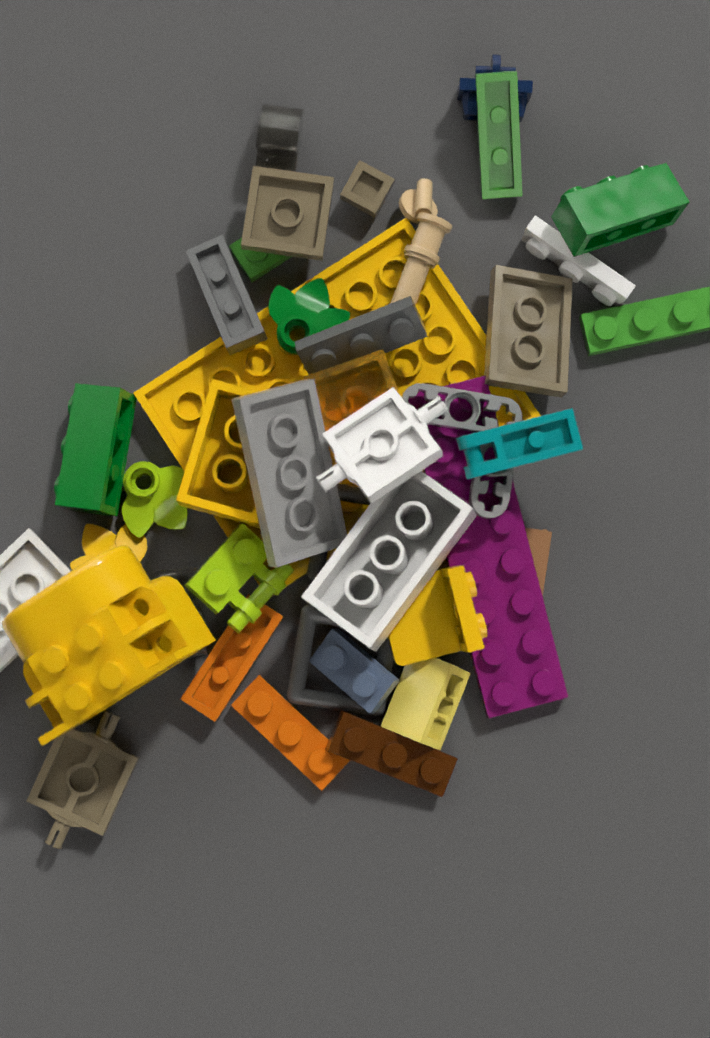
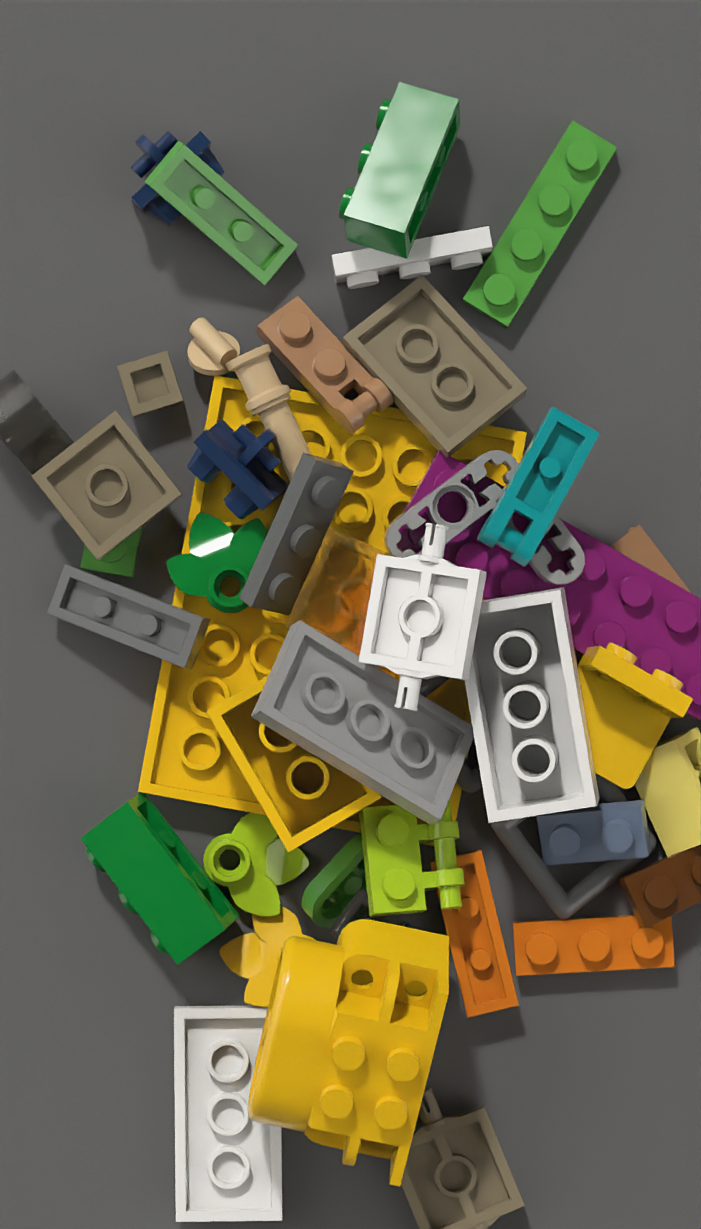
camera: 45 degrees left, 5 degrees up
none -> dark blue hips [187,419,289,519]
none -> medium nougat plate [257,296,394,434]
none -> bright green plate [302,834,368,928]

